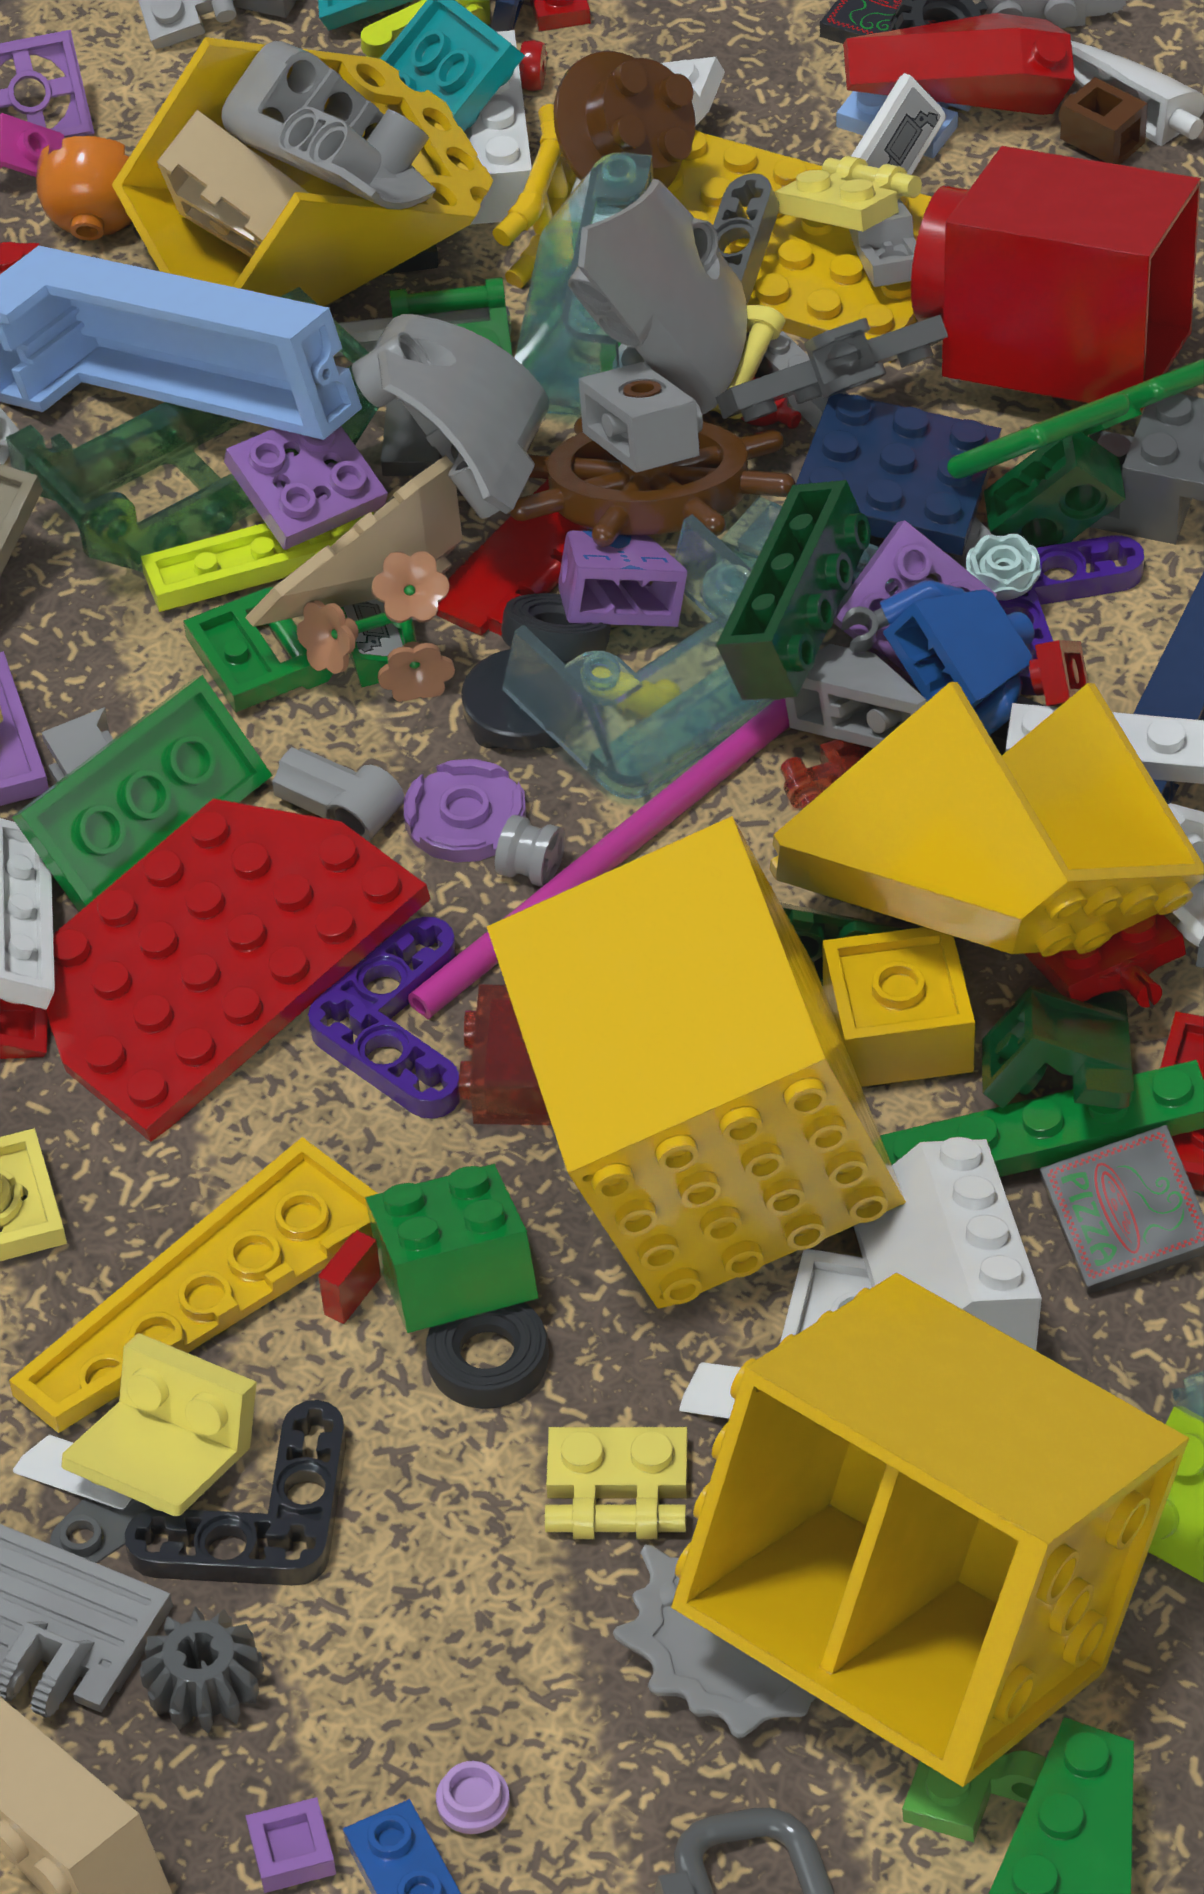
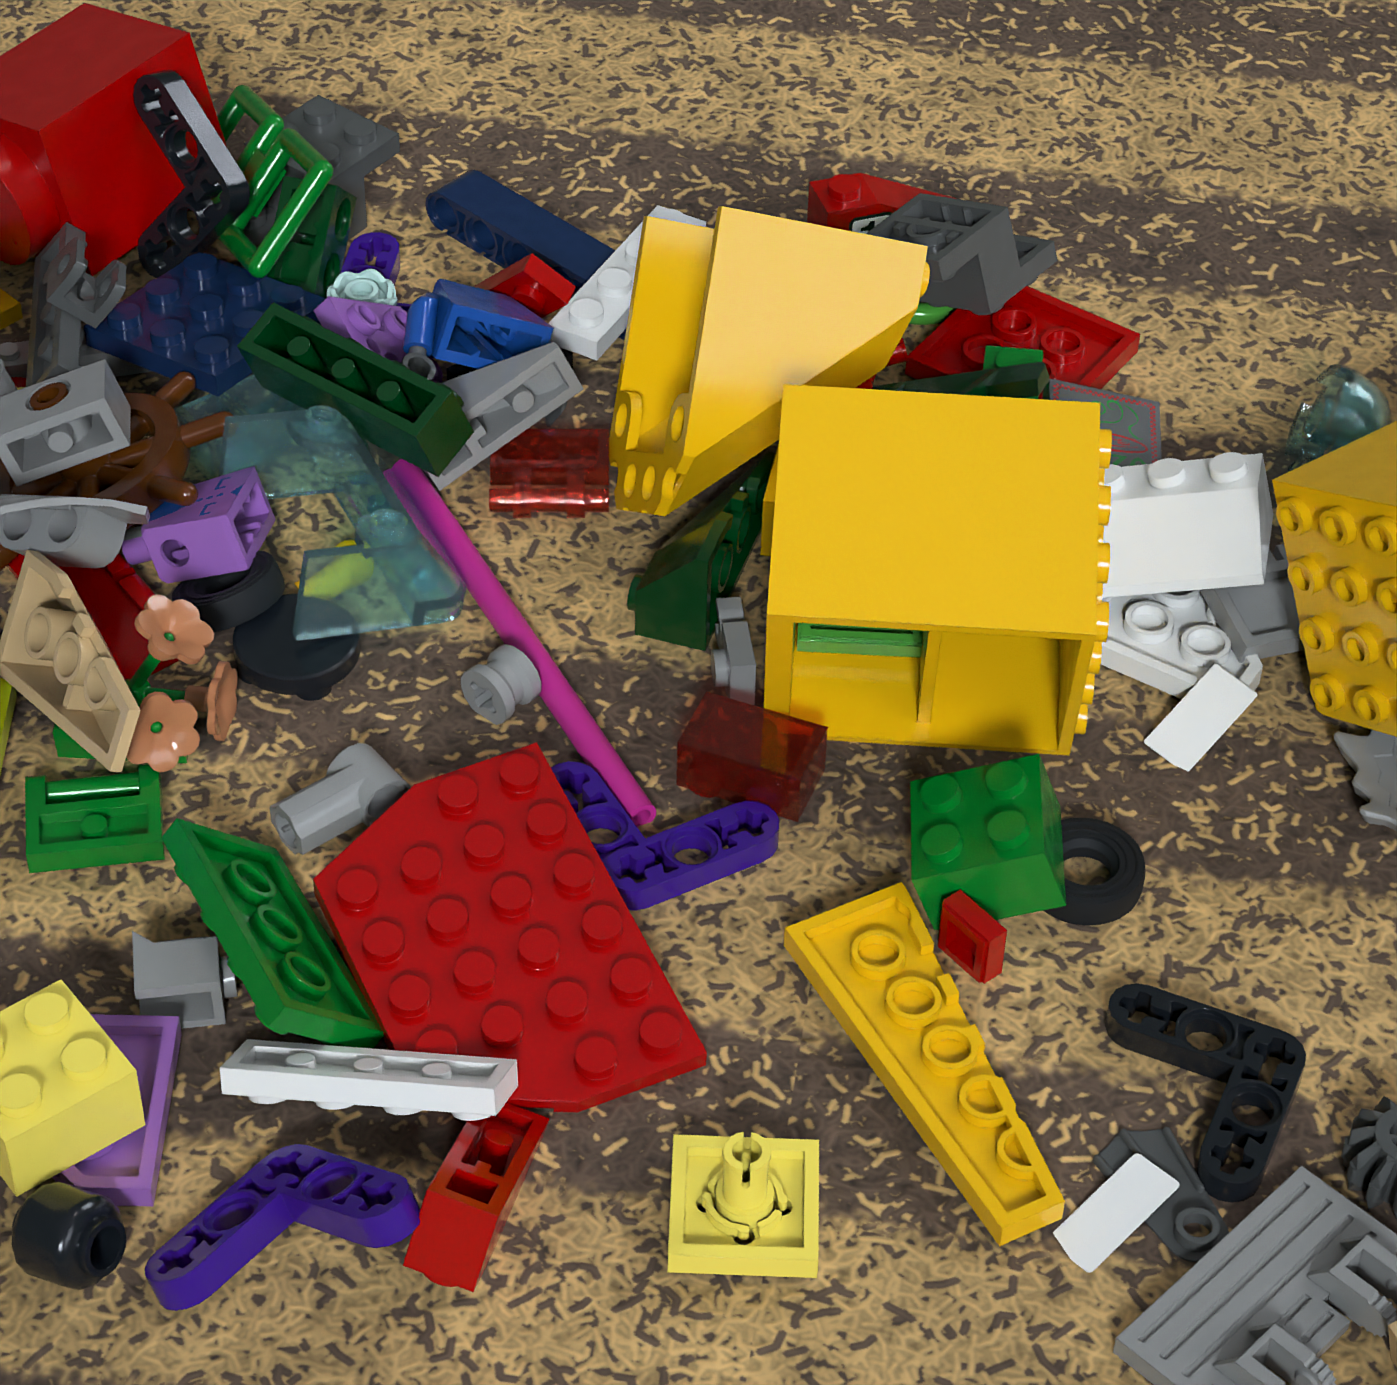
camera: 75 degrees left, 5 degrees down
light yellow bracket [61,1333,257,1516] -> none
medium lavender tile [403,759,526,862] -> none
light yellow plate [545,1427,688,1539] -> none
none -> black beam [133,70,250,278]

